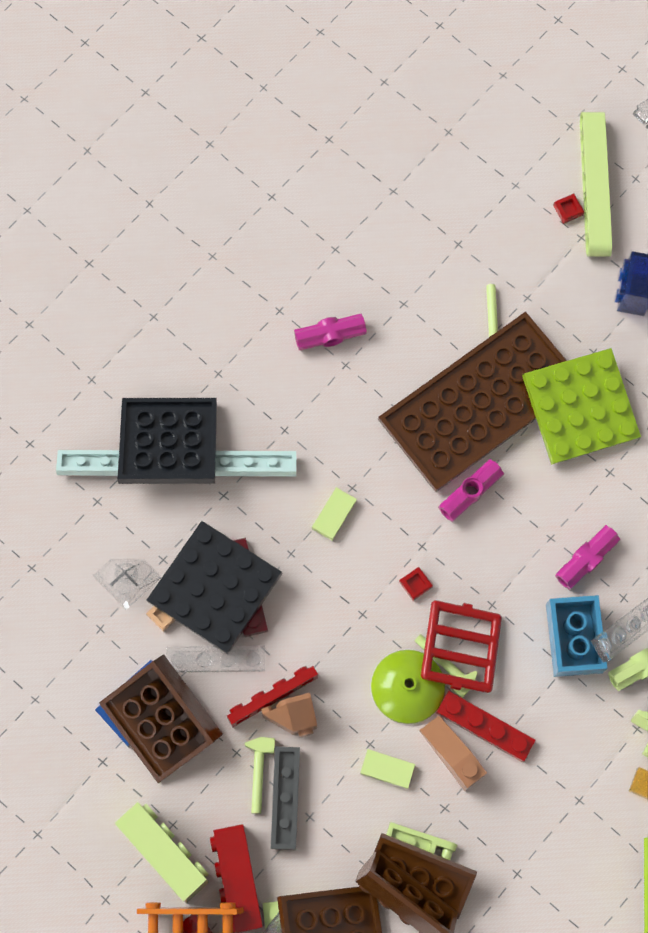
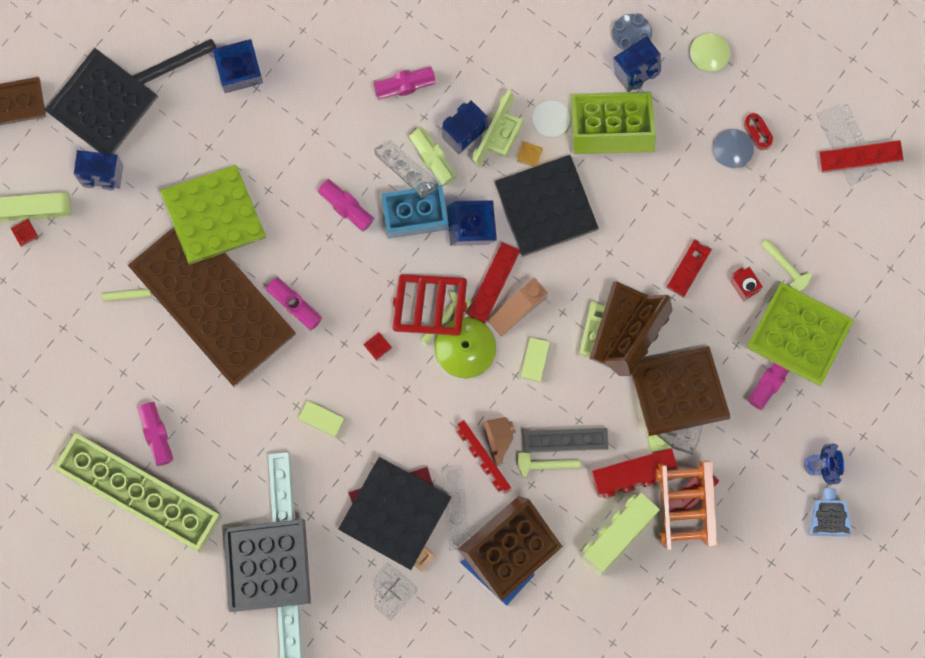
camera: 90 degrees left, 5 degrees up
none -> yellowish green brick [54,433,222,553]
none -> clear blue brick [447,200,497,246]
none -> black plate [494,154,599,257]

